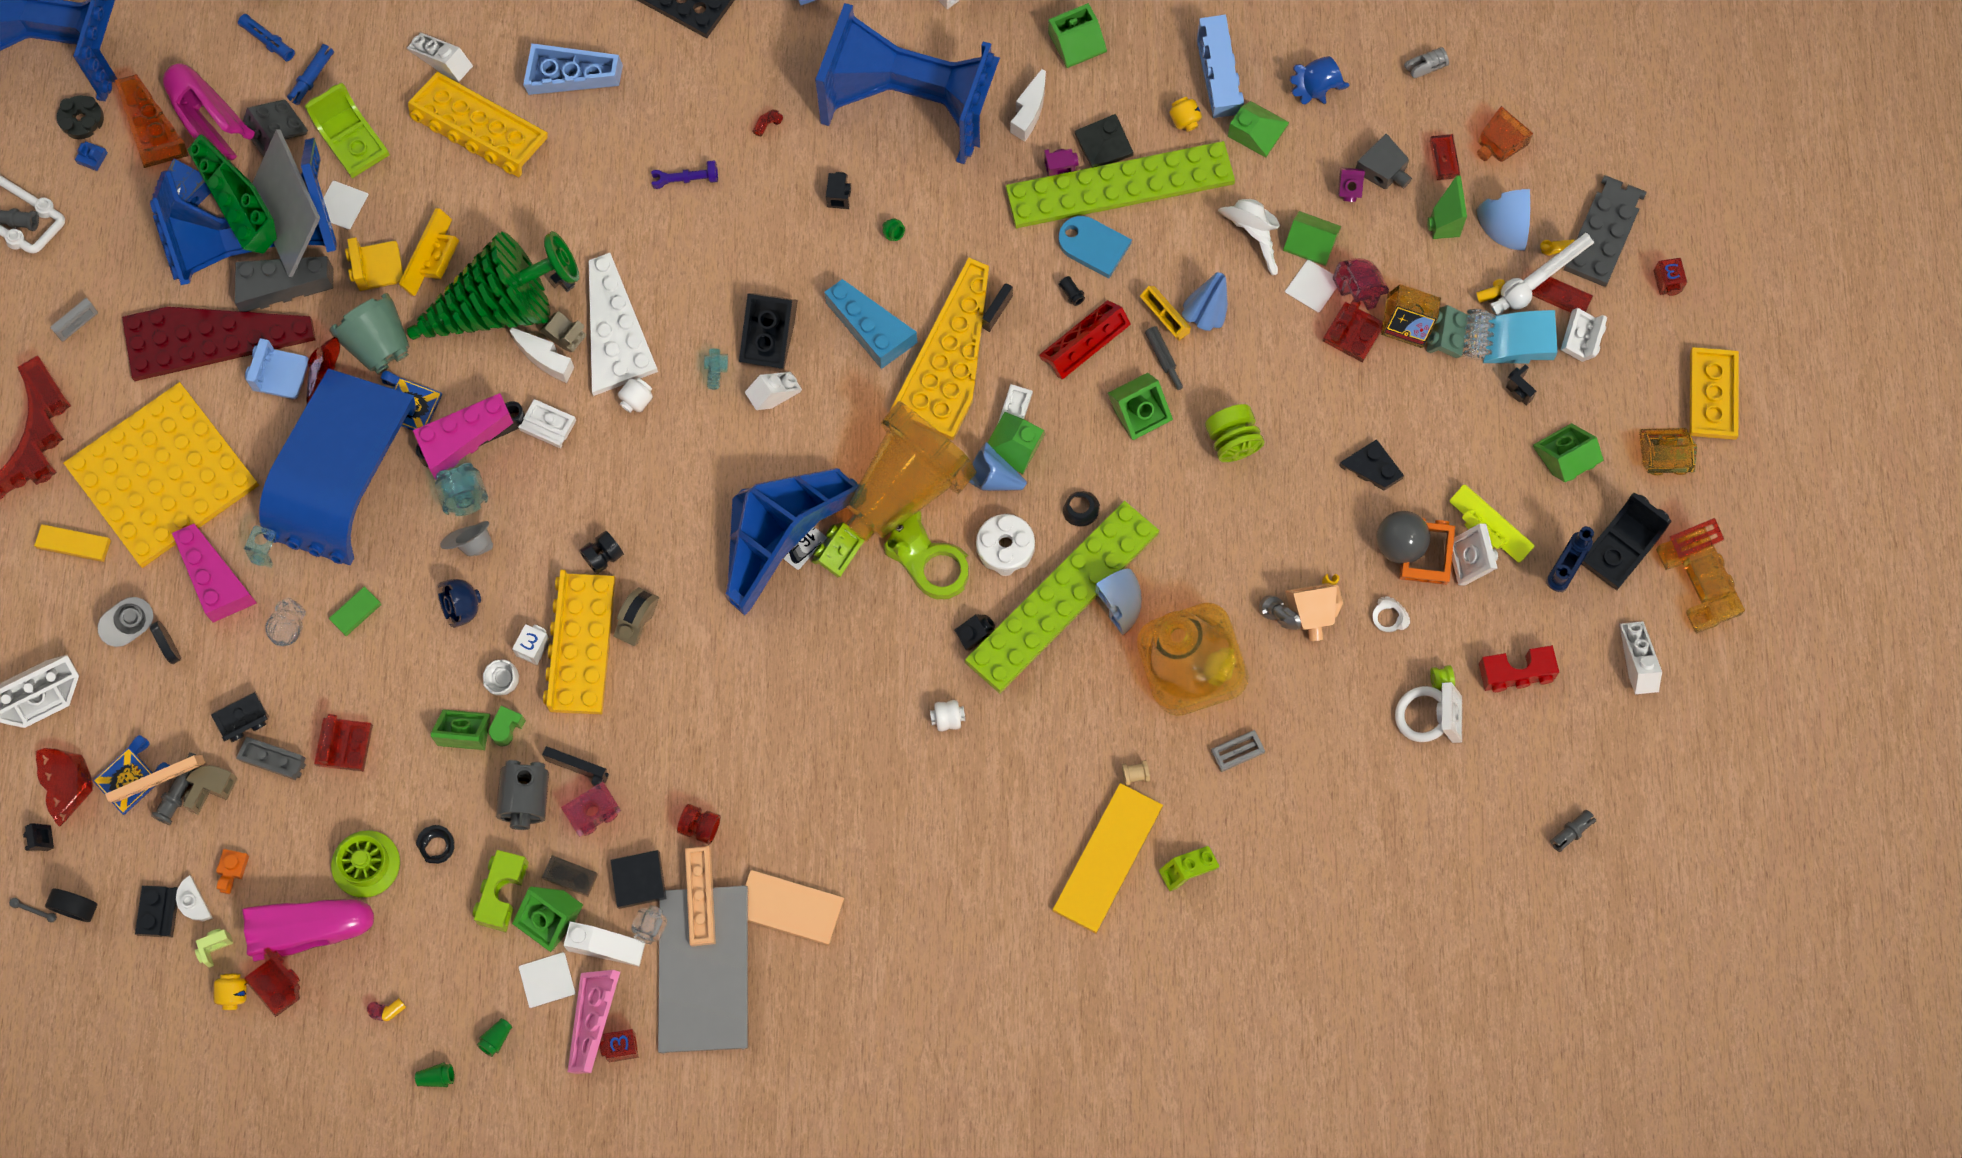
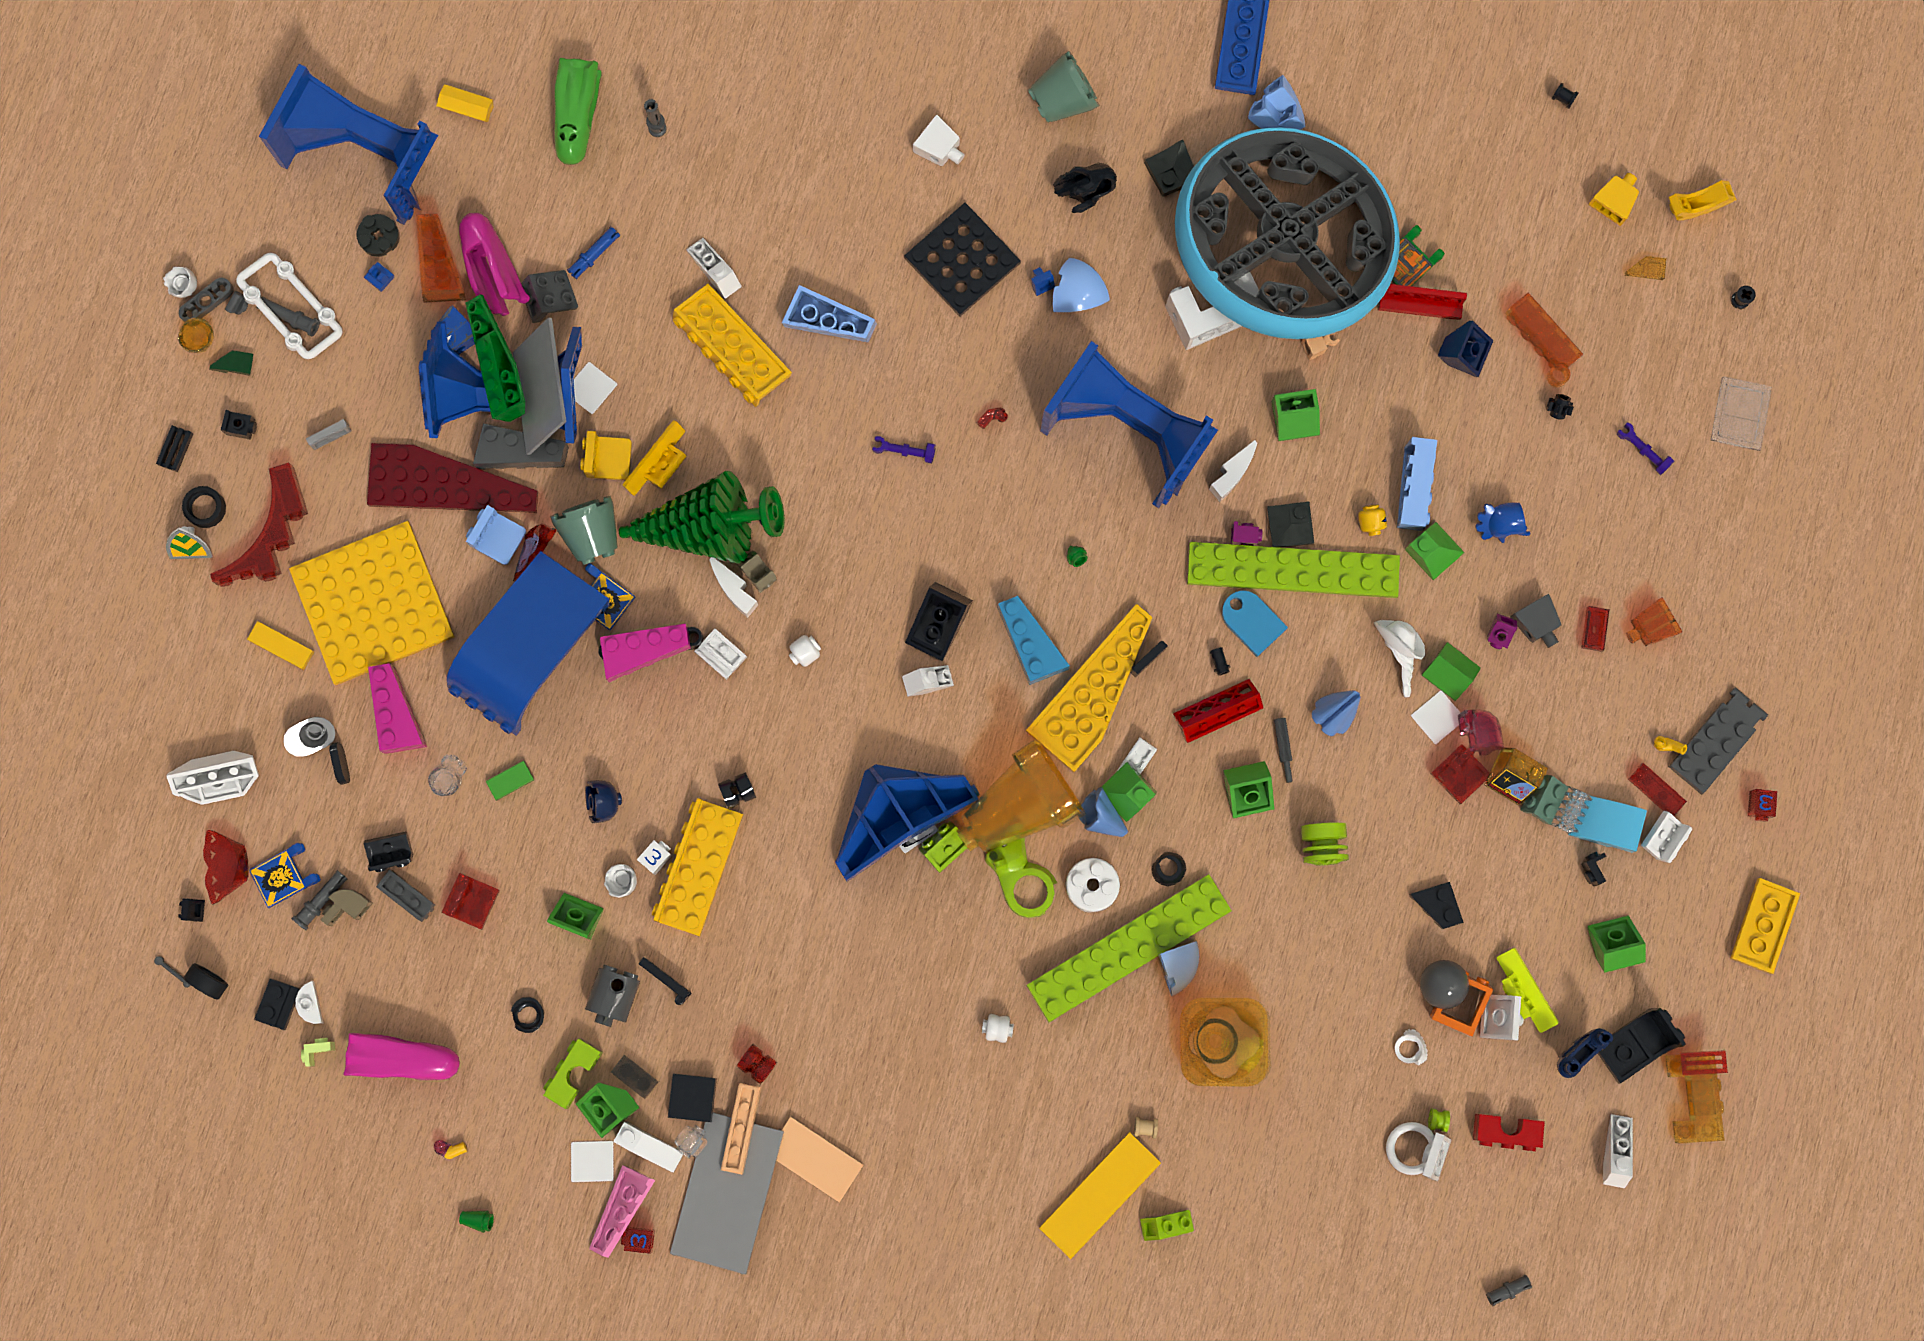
camera: 10 degrees right, 10 degrees up
light nougat tile [105,755,205,802] -> none
yellow head [213,973,247,1010] -> none
orange plate [216,849,249,894] -> none
blue pin [238,14,295,62] -> none
clear light blue bracket [244,526,276,568] -> none
clear red bracket [244,948,301,1017] -> none
lime bracket [305,83,390,178] -> none
lime piece [331,830,400,898] -> none
clear light blue brick [435,463,488,516] -> none
light grey piece [440,521,493,556] -> none
green cone [477,1018,512,1057] -> none
bright green leg [489,706,526,747] -> none
clear pink brick [561,782,621,837] -> none
white wing [589,253,658,396] -> none
dark tan brick [613,587,659,646] -> none
clear light blue plate [704,348,728,390] -> none
black brick [826,172,851,209] -> none
black bracket [955,614,995,650] -> none
yellow piece [1140,286,1191,341] -> none
light grey tile [1211,730,1265,772] -> none
light nougat torso [1259,574,1343,641] -> none
light grey hinge [1404,47,1449,79] -> none
bright green slope [1427,176,1467,239] -> none
light blue brick [1476,189,1530,251] -> none
yellow arm [1476,279,1505,303] -> none
white piece [1490,233,1594,316] -> none
clear yellow slope [1639,428,1697,475] -> none

